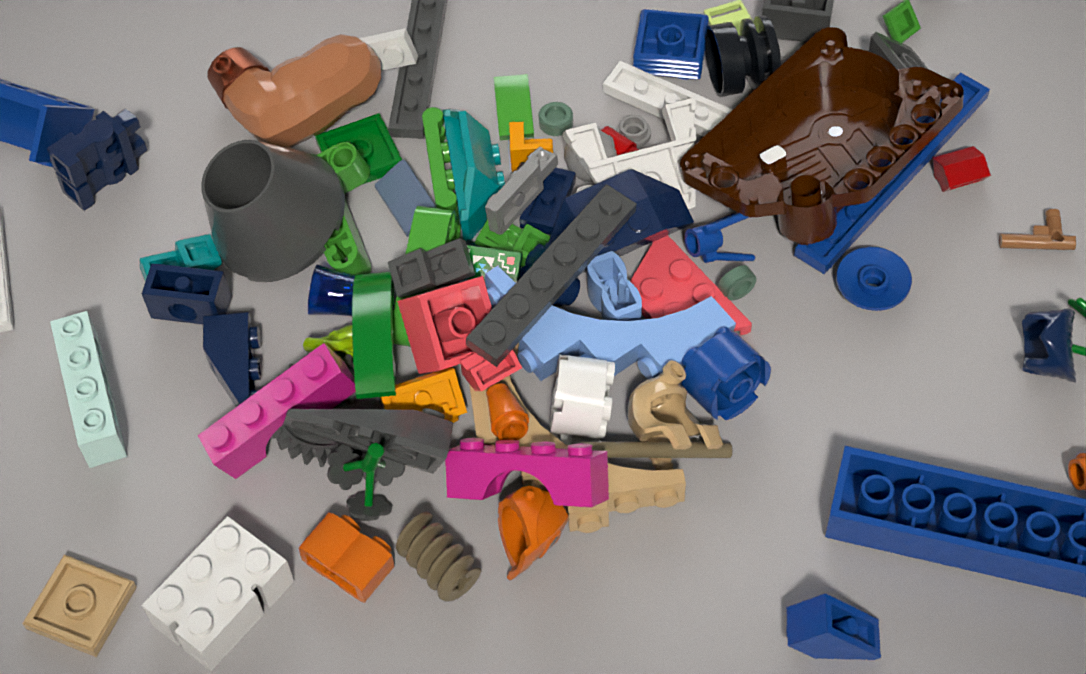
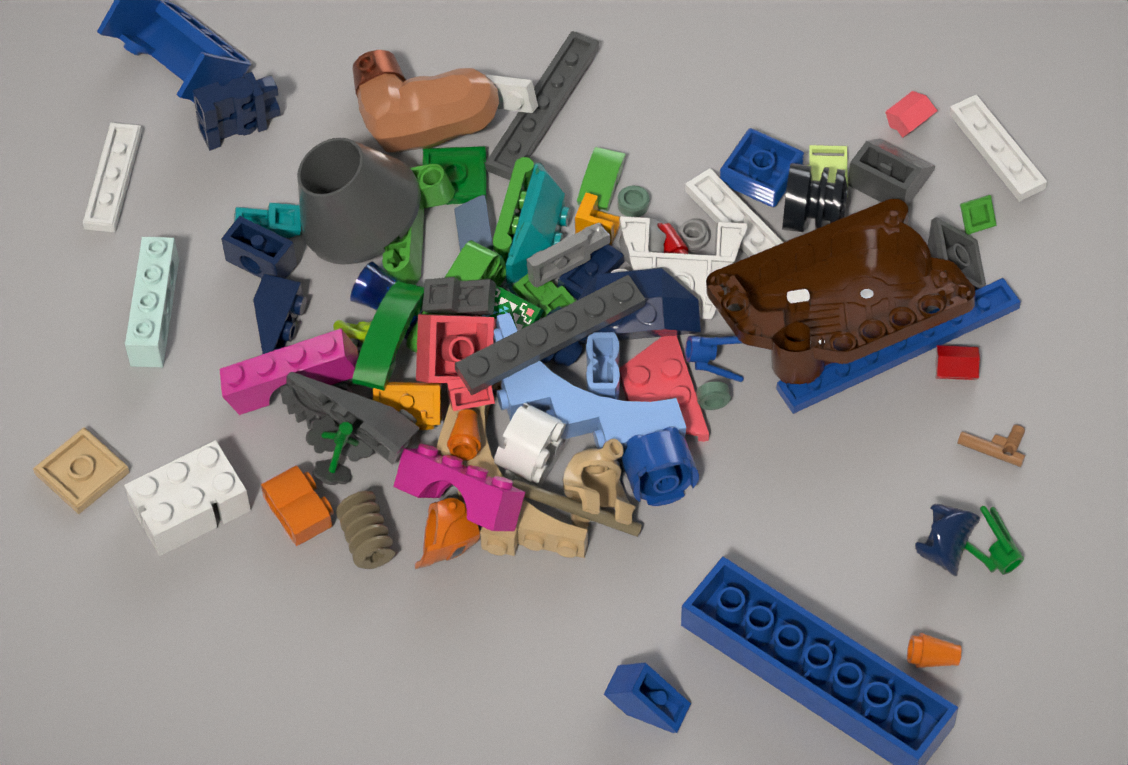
camera: 20 degrees right, 0 degrees up
blue dish [836,247,912,311] -> none

